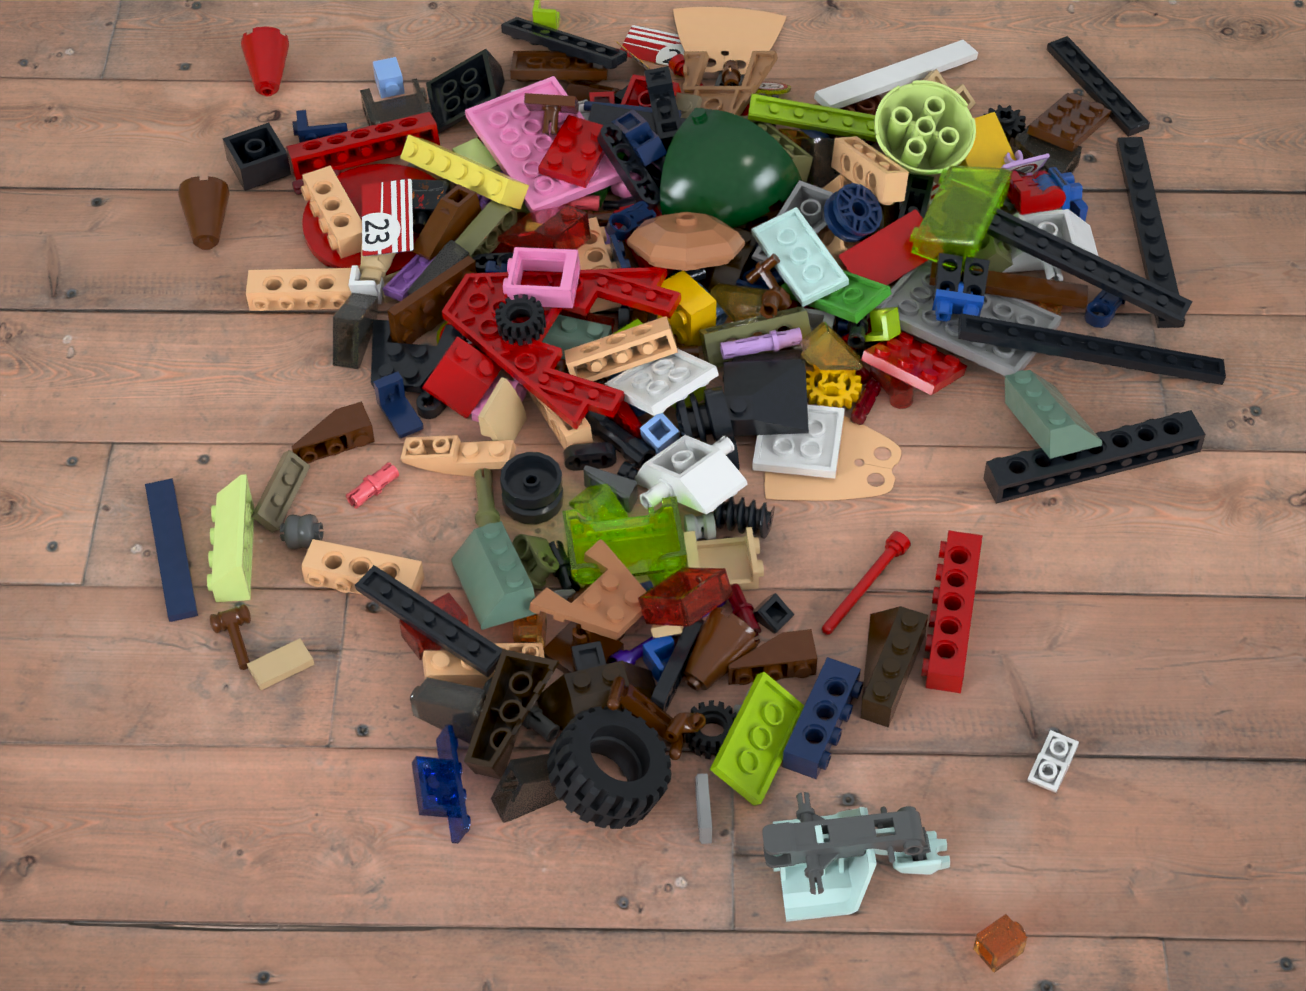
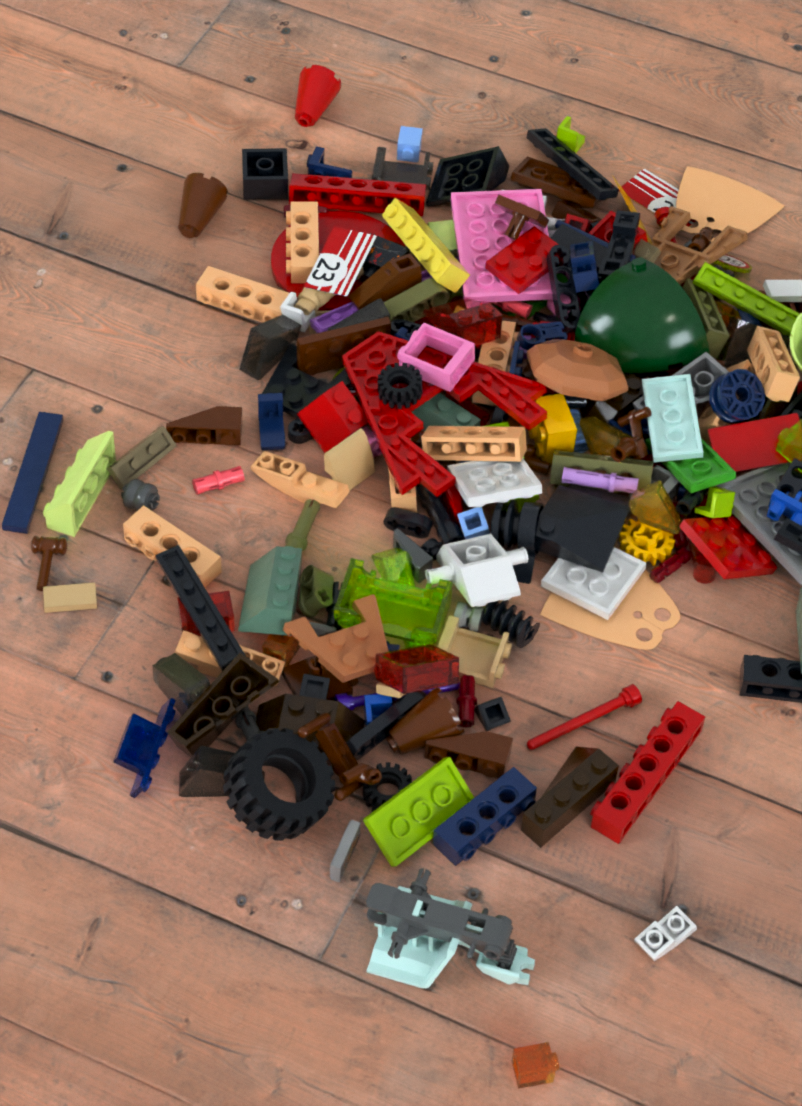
camera: 20 degrees right, 0 degrees up
black wheel [500,452,564,524] -> none

